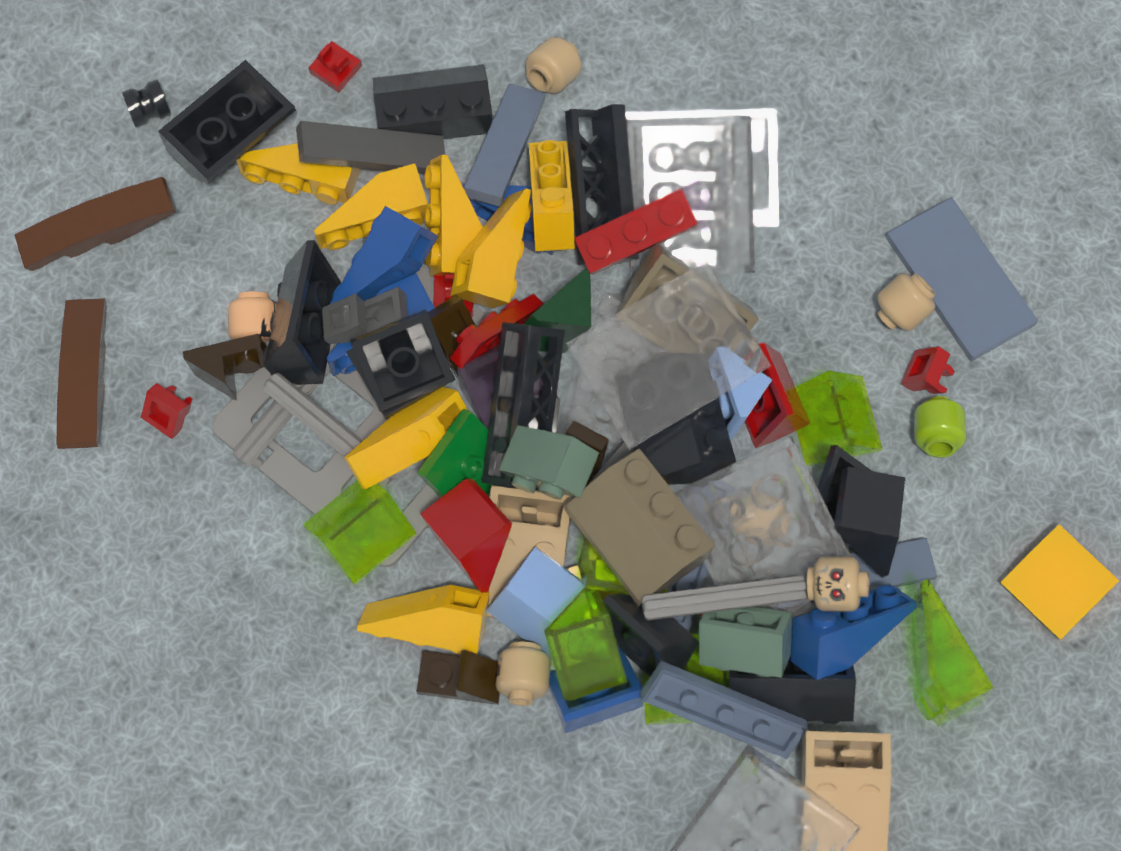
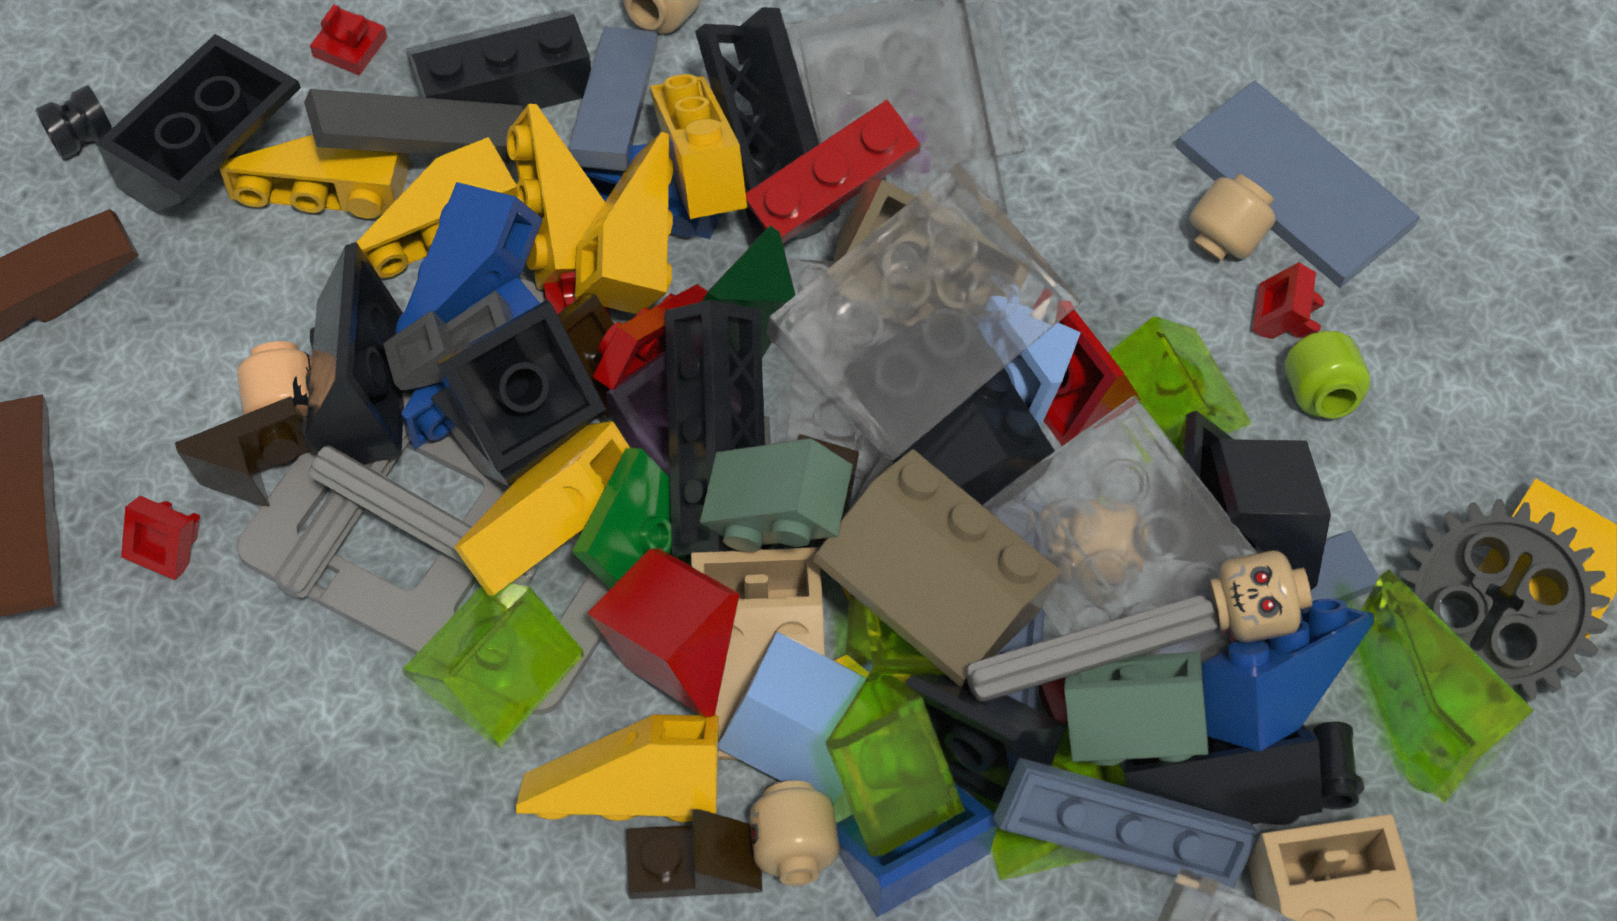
camera: 15 degrees left, 10 degrees down
none -> black pin [1312,721,1365,810]
none -> dark grey gear [1395,499,1610,705]

